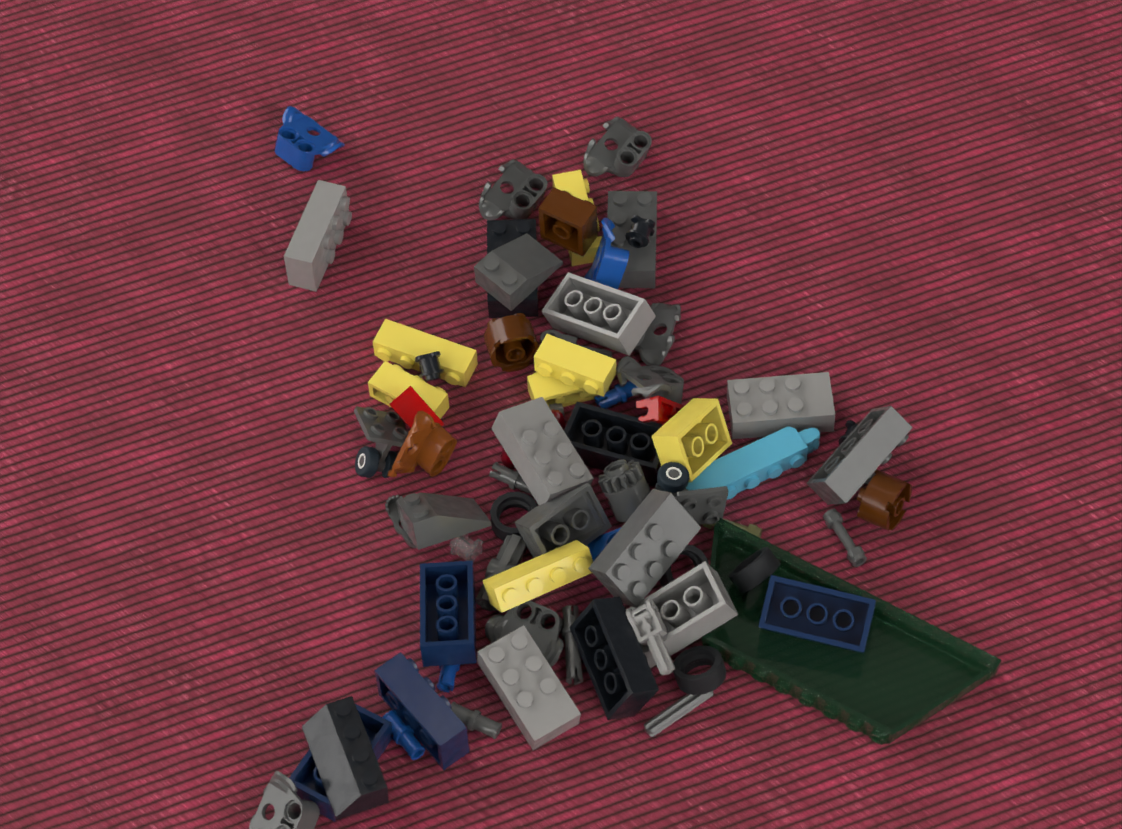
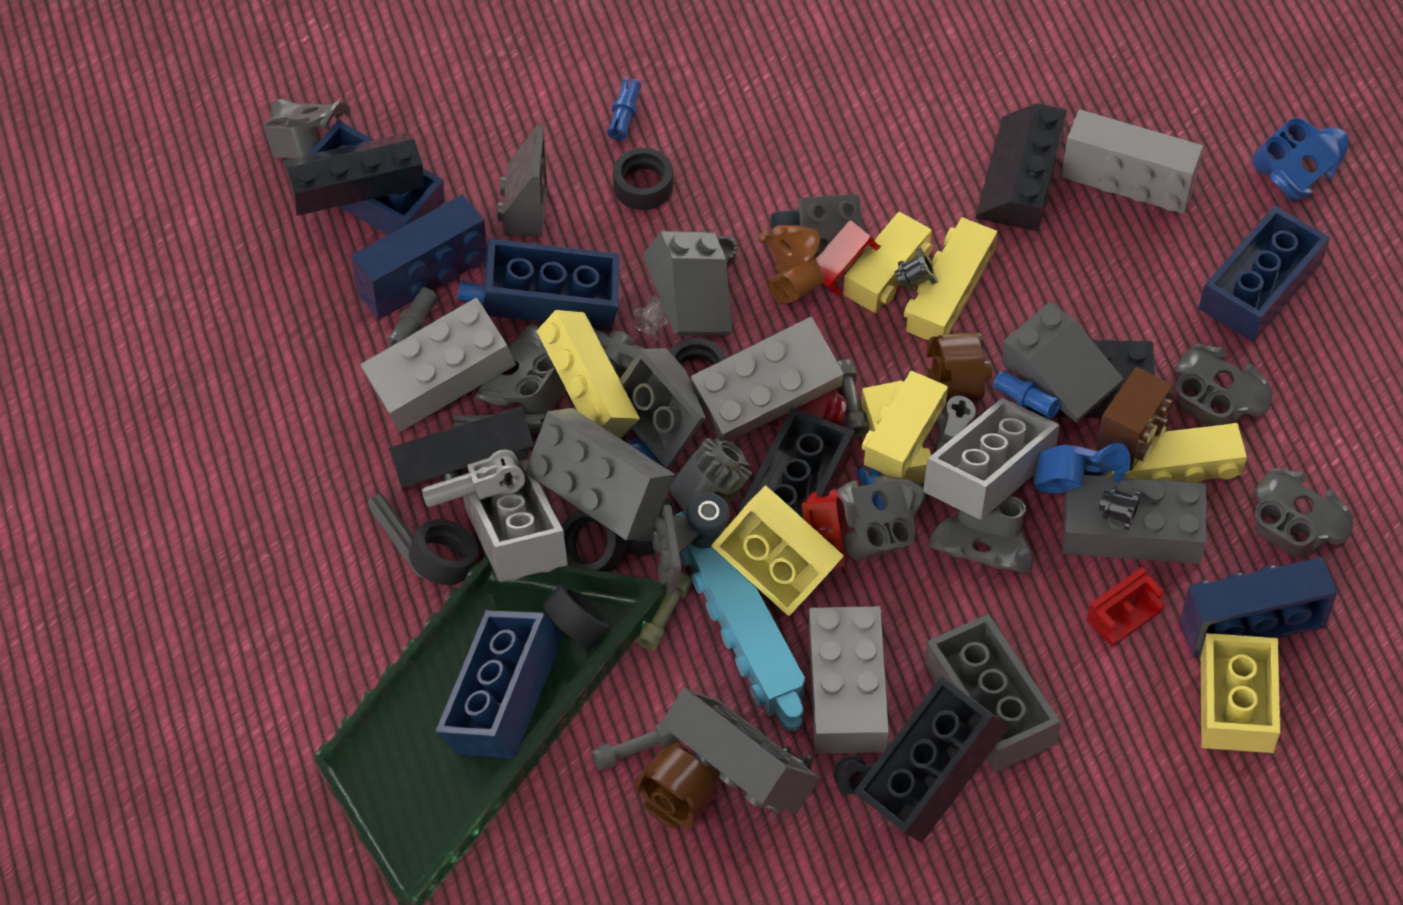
camera: 90 degrees right, 0 degrees up
none -> dark grey slope [497,125,548,236]
none -> blue pin [607,78,642,141]
none -> black tyre [613,148,674,210]
none -> black brick [833,755,873,800]
none -> black slope [854,675,1009,843]
none -> dark grey brick [925,614,1061,773]
none -> black slope [976,103,1067,232]
none -> blue pin [993,370,1061,419]
none -> red hinge [1087,567,1165,647]
none -> dark blue brick [1180,557,1338,658]
none -> dark blue brick [1198,205,1330,342]
none -> light yellow brick [1201,633,1280,753]

